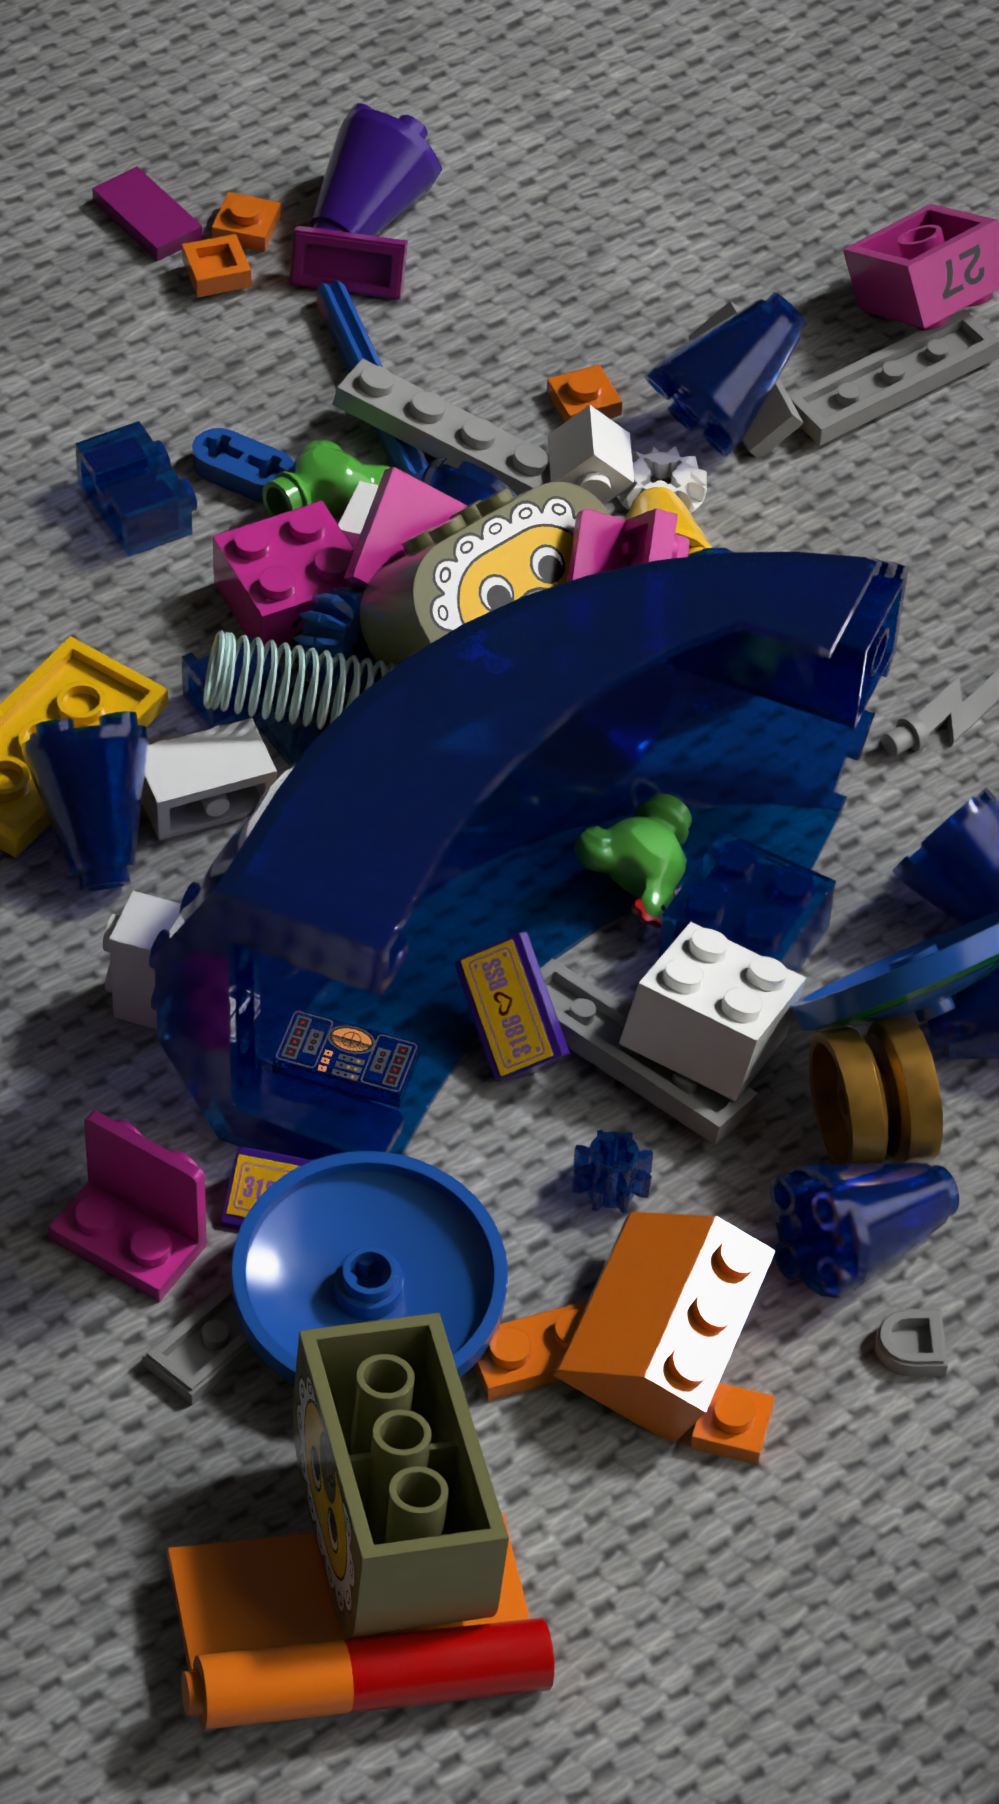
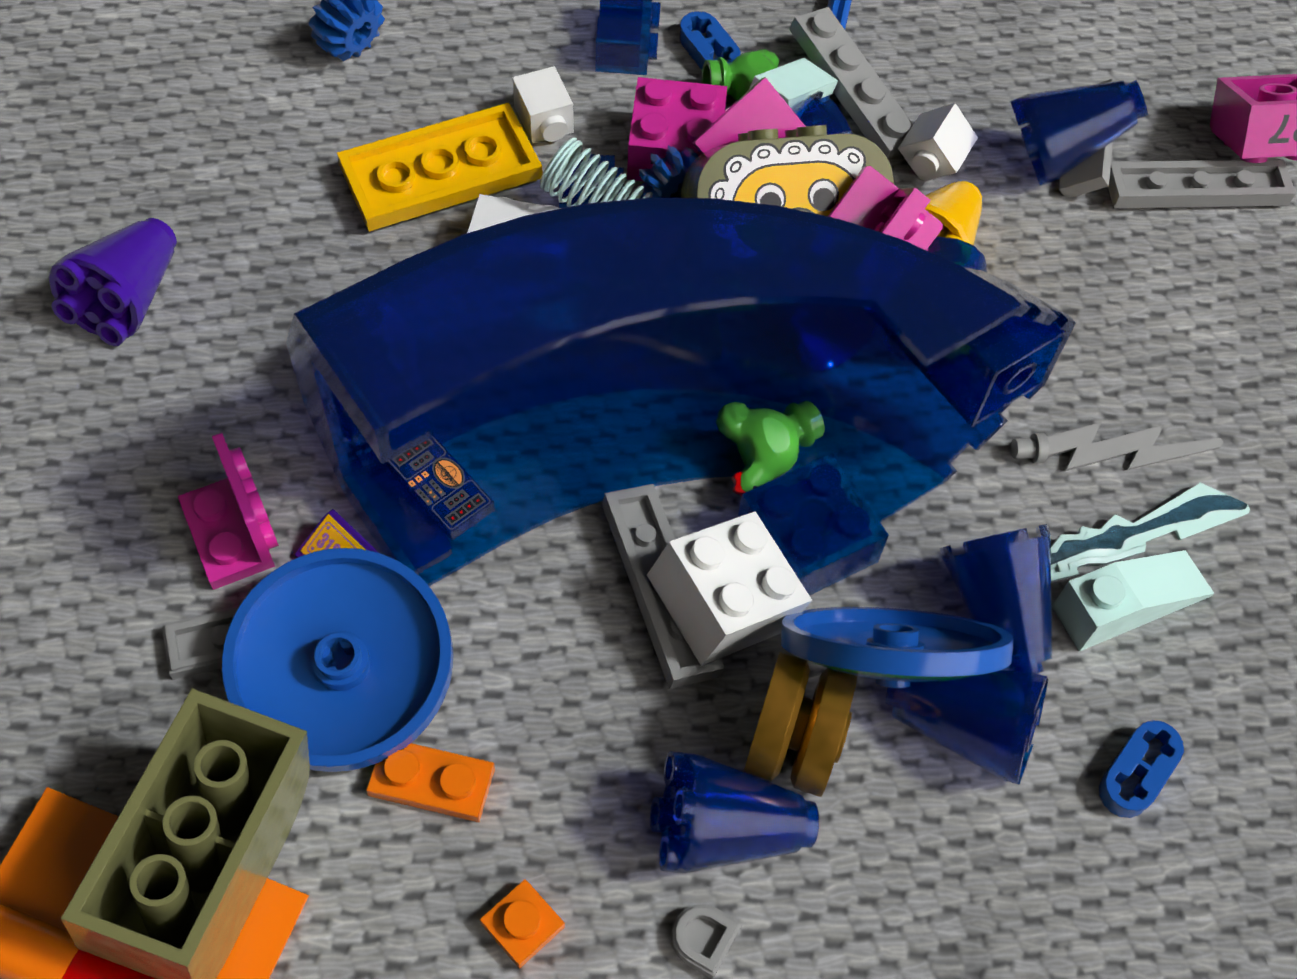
camera: 30 degrees right, 10 degrees up
clear blue cone [21,711,149,892] -> none
slope [455,932,570,1082] -> none
orange plate [546,364,623,422] -> none
orange slope [553,1211,775,1442] -> none
clear blue gear [572,1129,653,1214] -> none
white gear [616,444,707,513] -> none
none -> white brick [512,66,574,144]
none -> light aqua tile [749,58,838,110]

